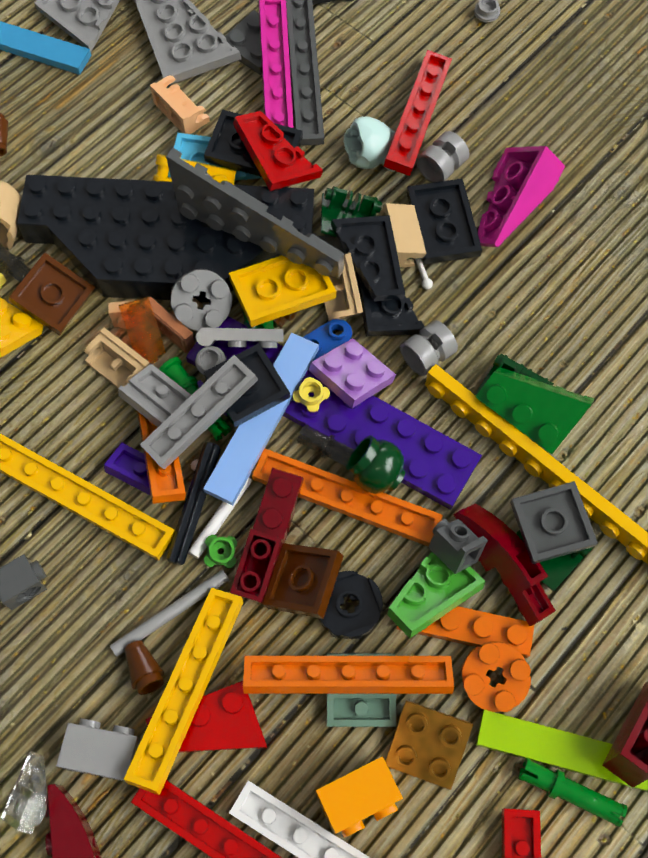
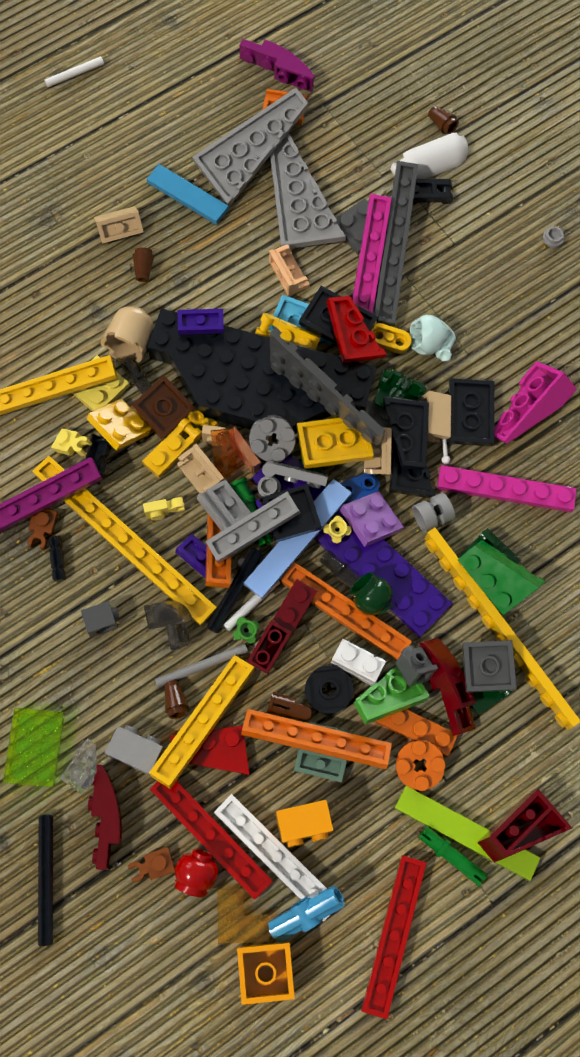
camera: 10 degrees right, 5 degrees up
reddish brown plate [262,543,344,619] -> none
plate [383,50,452,176] -> none
pearl gold hinge [385,700,473,790] -> none
light grey wheel [416,131,469,183] -> none
none -> yellow plate [142,418,202,478]
none -> light yellow plate [143,497,185,521]
none -> clear smoke brick [144,600,193,650]
none -> dark purple plate [177,309,224,335]
none -> yellow piece [188,411,218,427]
none -> reddish brown hinge [267,692,313,720]
none -> white brick [330,639,386,686]
none -> yellow plate [372,323,412,354]
none -> dark pink plate [437,465,576,513]

